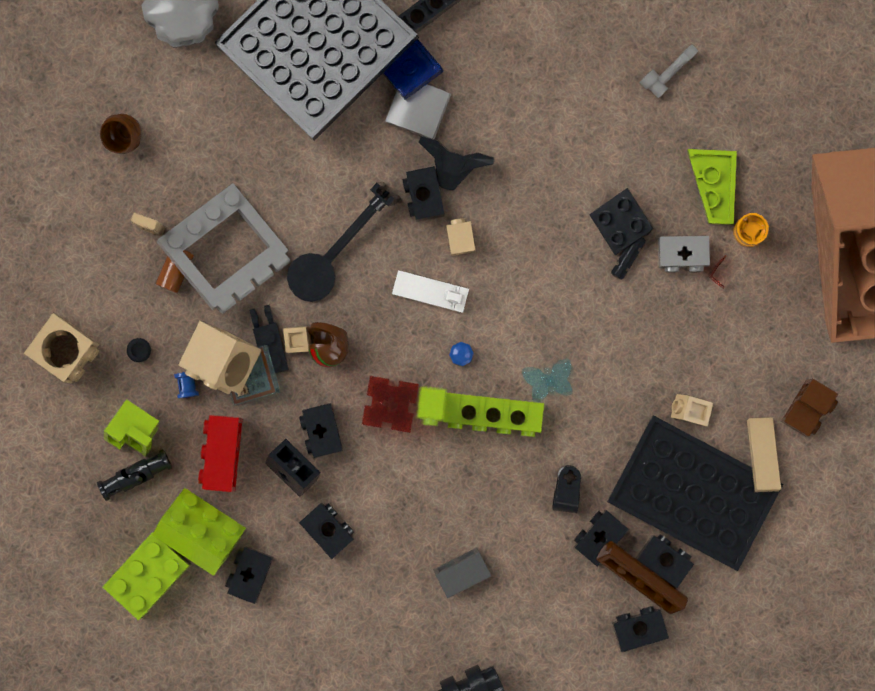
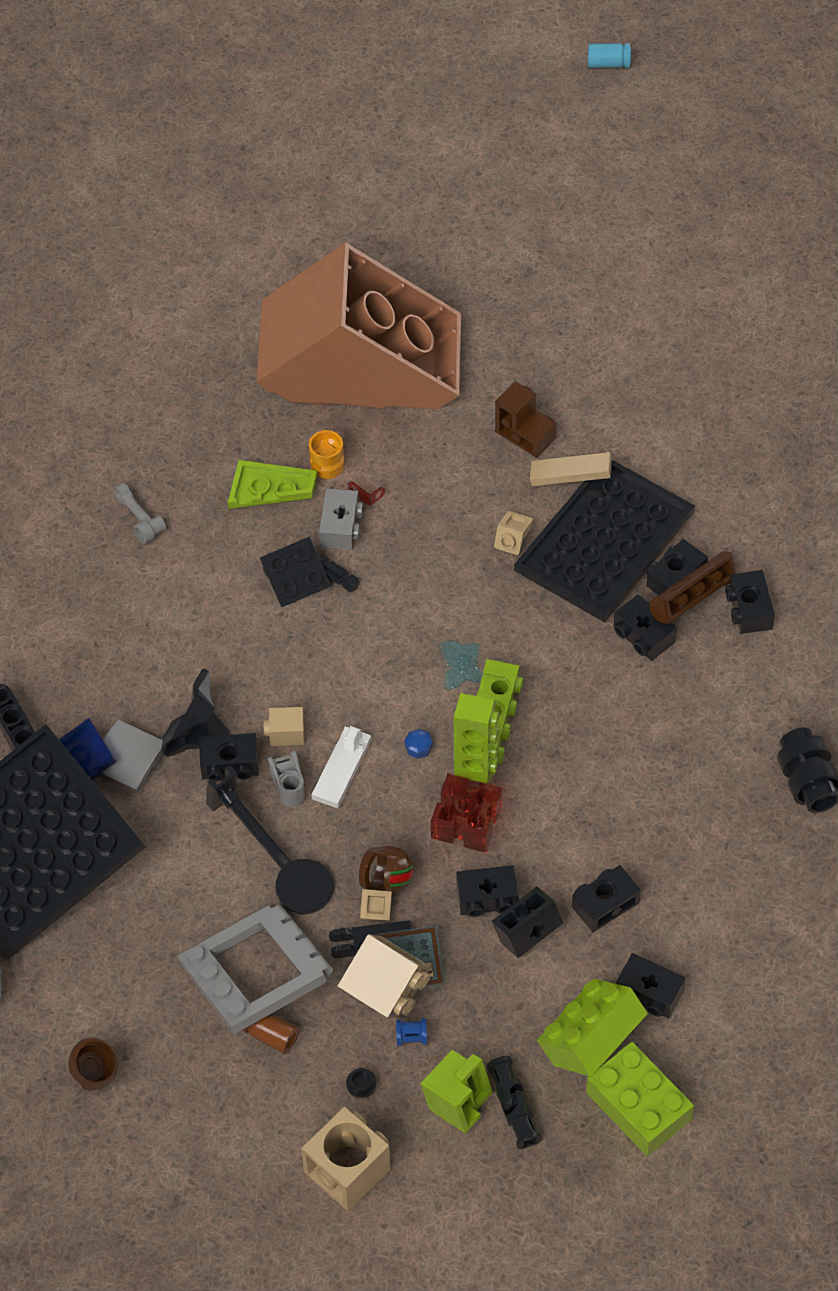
camera: 85 degrees left, 30 degrees down
tan tile [131,213,165,236] -> none
red brick [198,415,243,492] -> none
dark grey hinge [433,547,491,599] -> none
black piece [552,465,581,513] -> none
none -> light grey piece [267,750,305,807]

